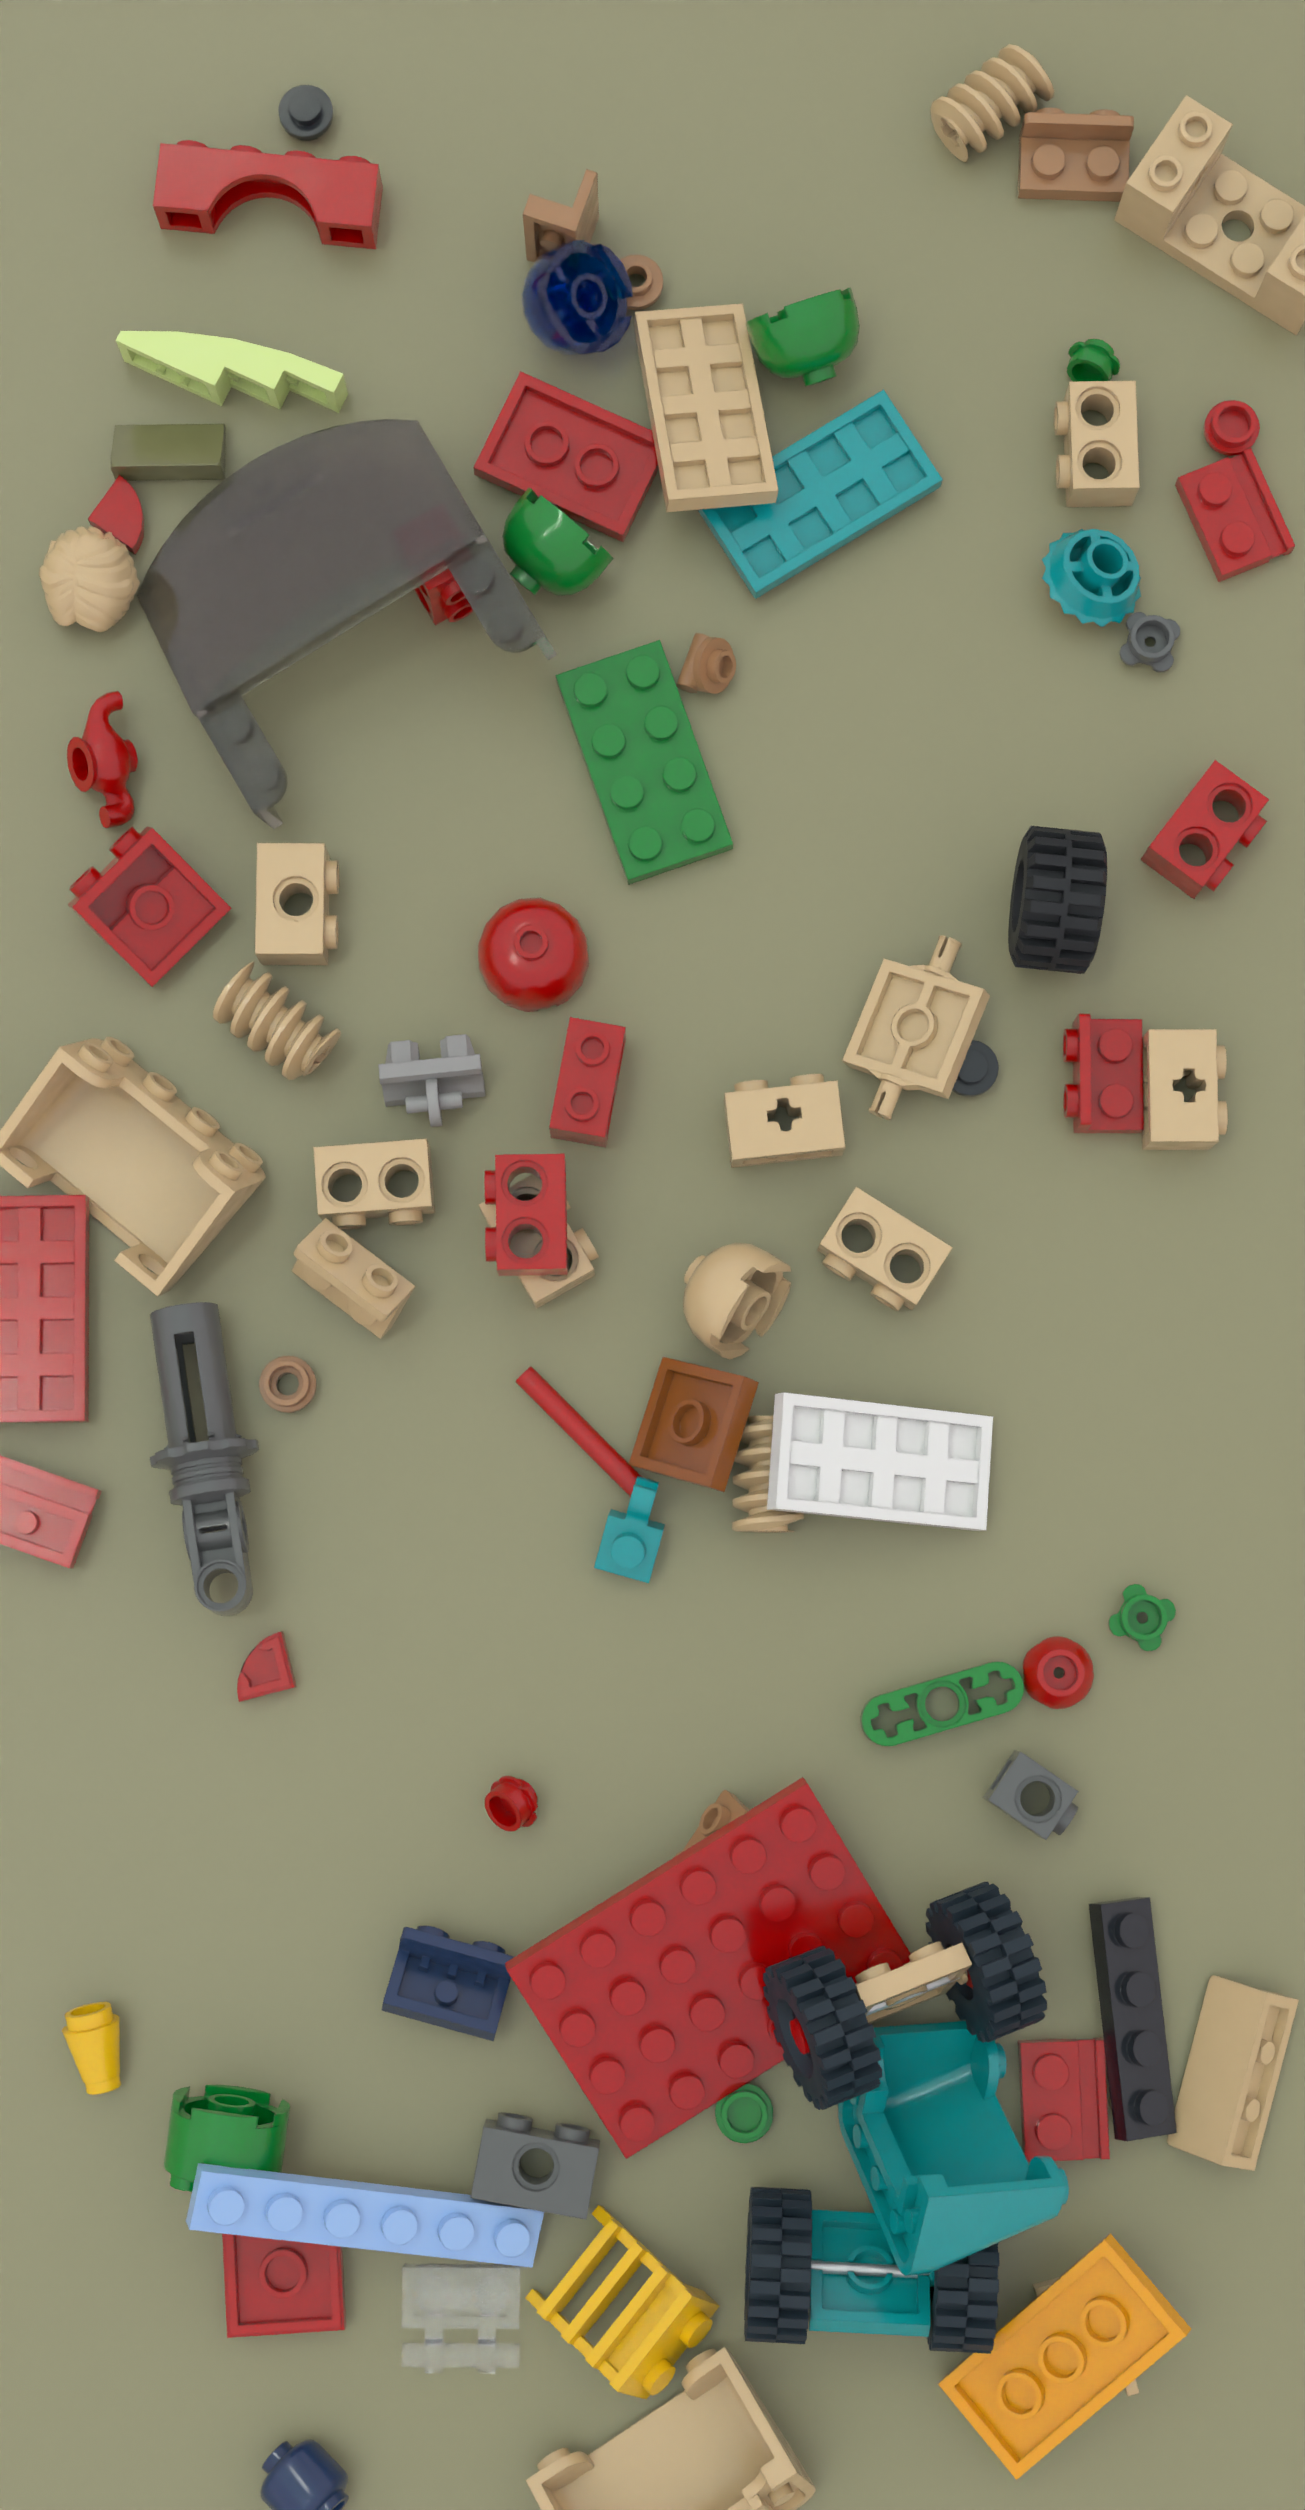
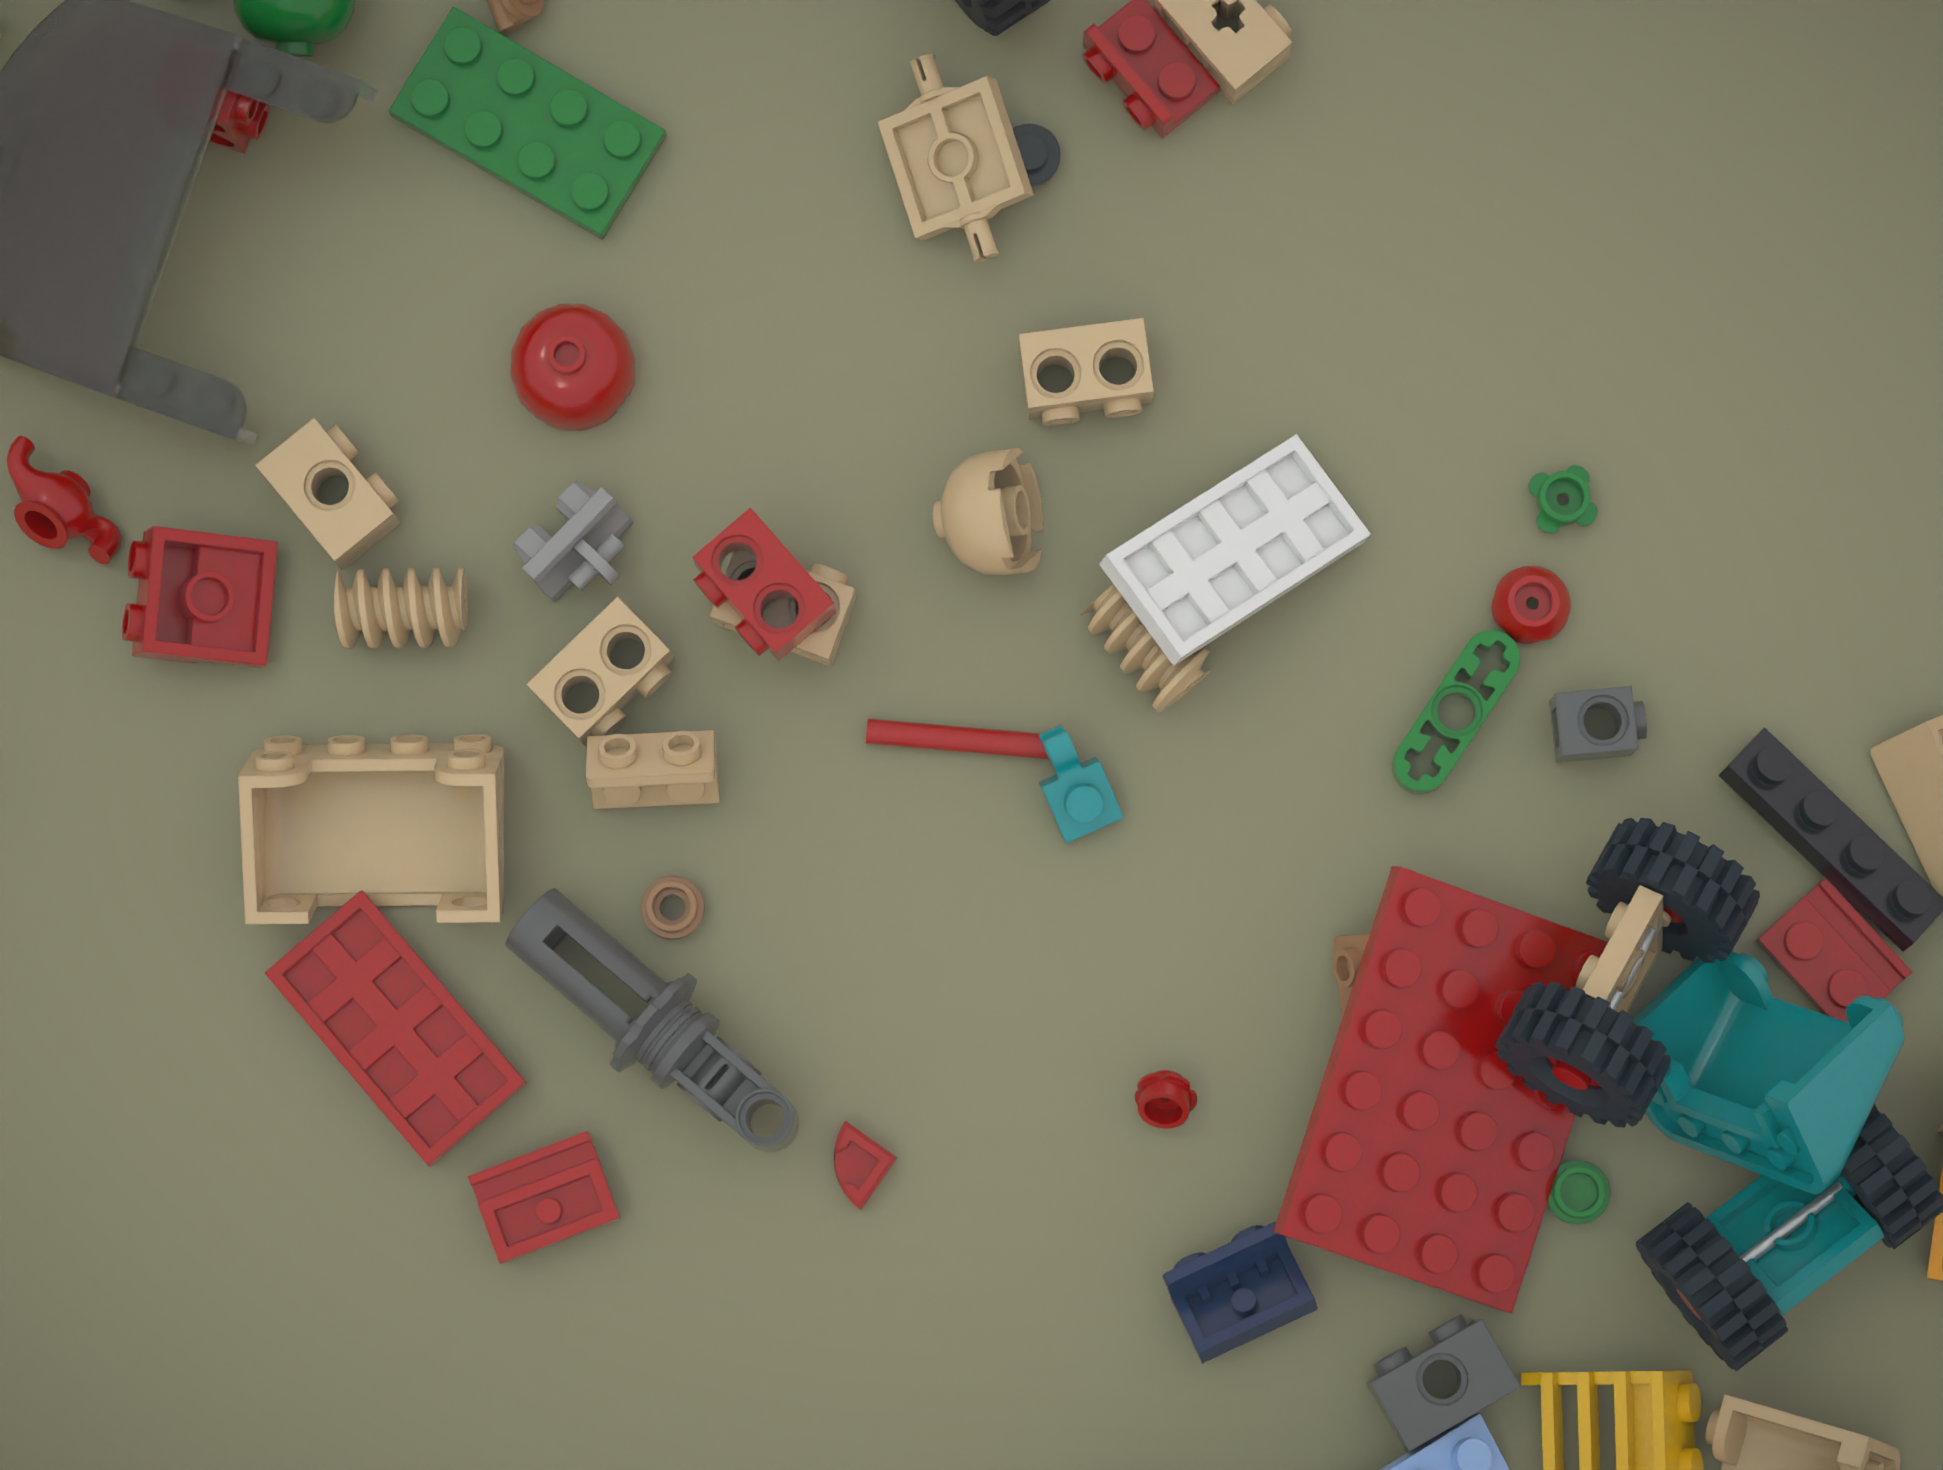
camera: 35 degrees left, 0 degrees up
red brick [549,1017,626,1148] -> none
dark orange plate [628,1357,759,1492] -> none
tan brick [724,1074,845,1168] -> none

